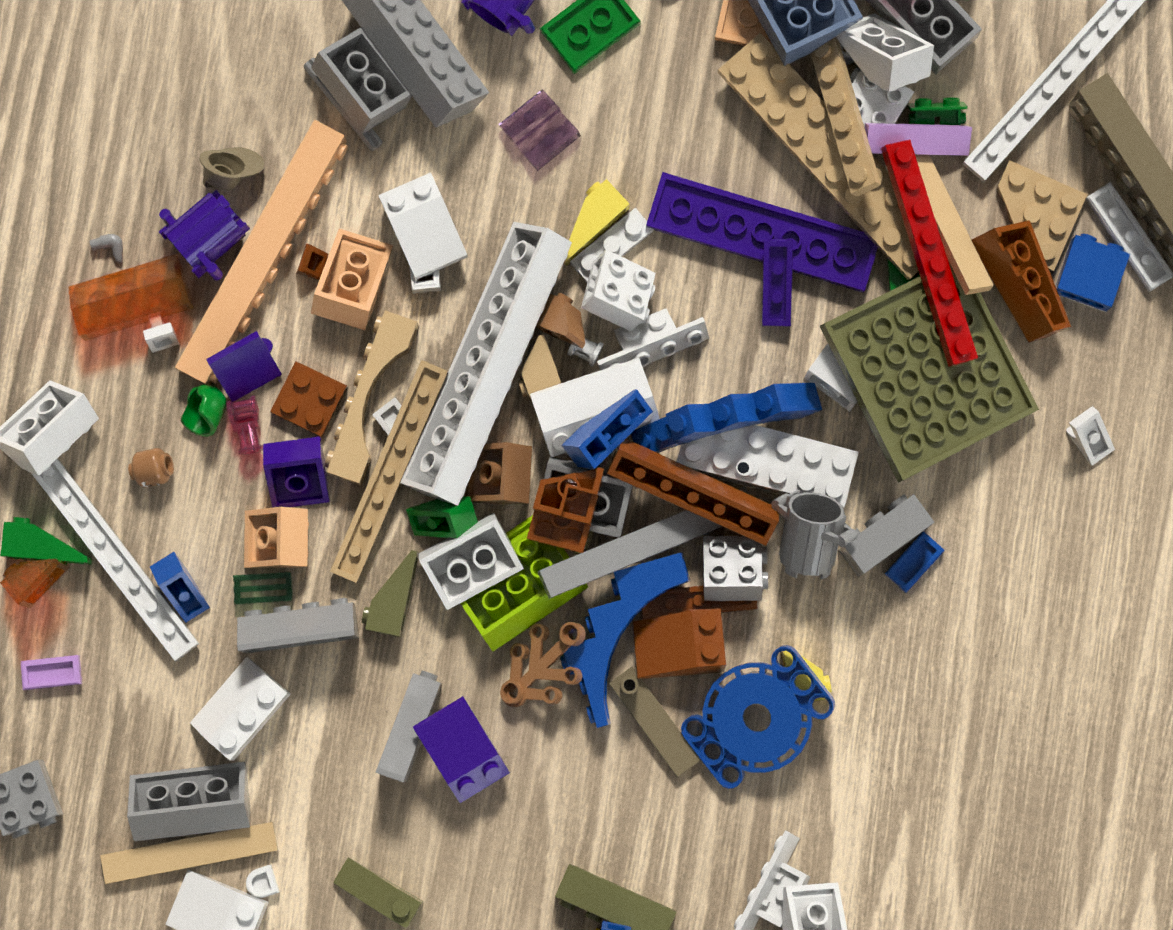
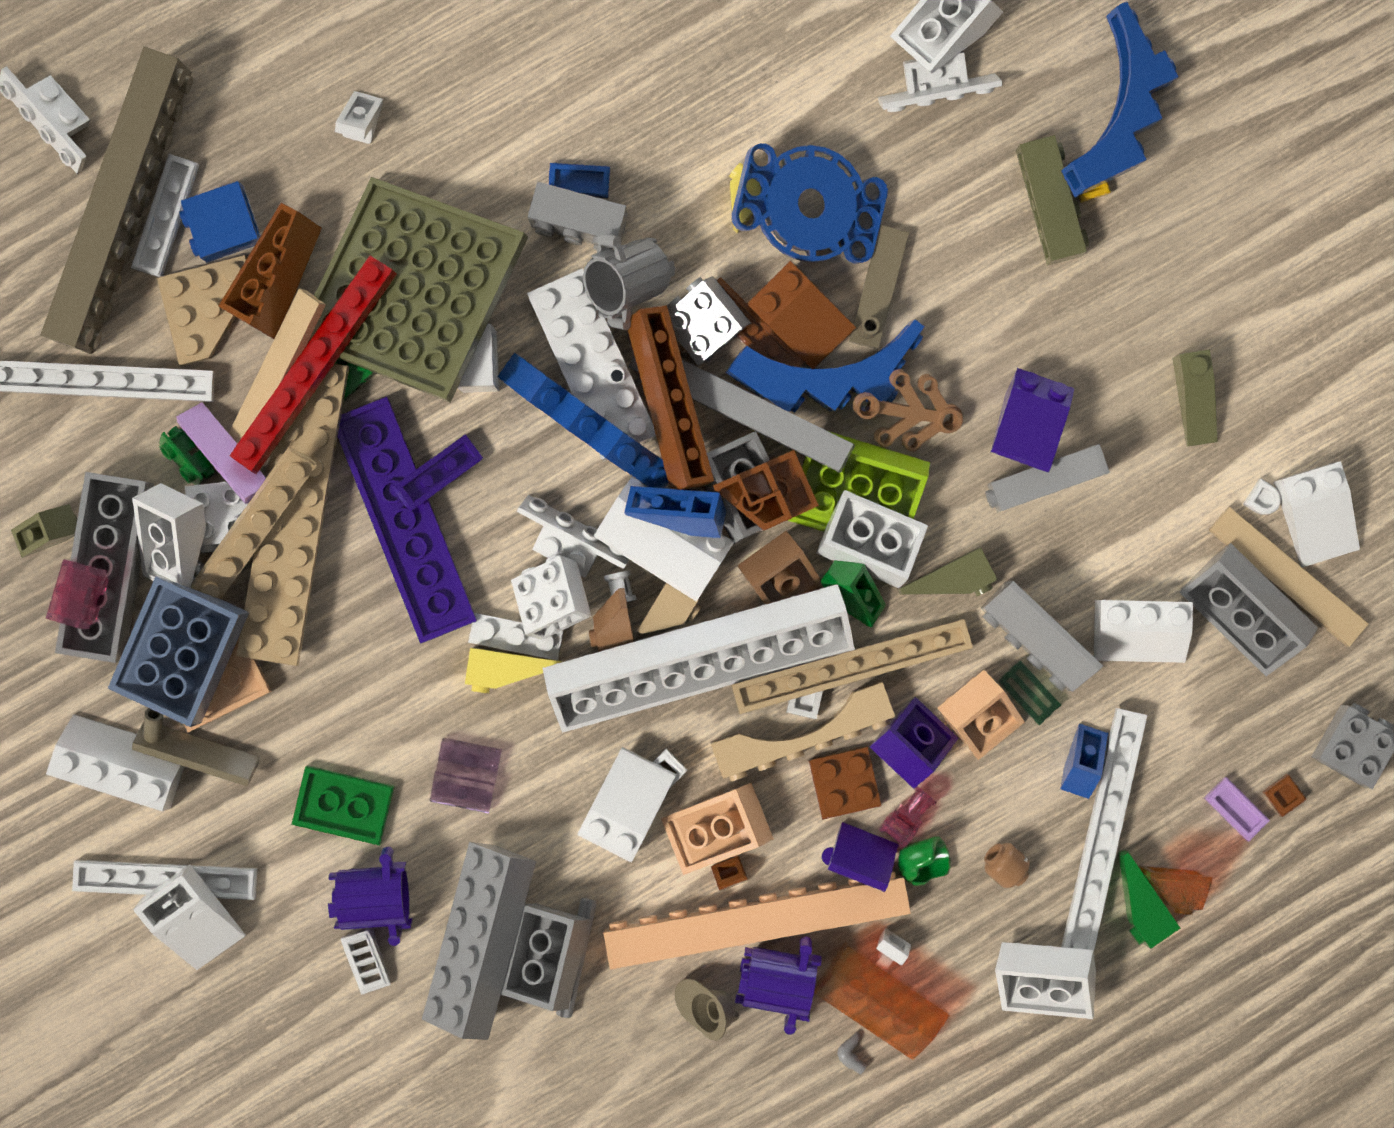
camera: 130 degrees left, 5 degrees up
none -> dark orange tile [1263,774,1307,817]

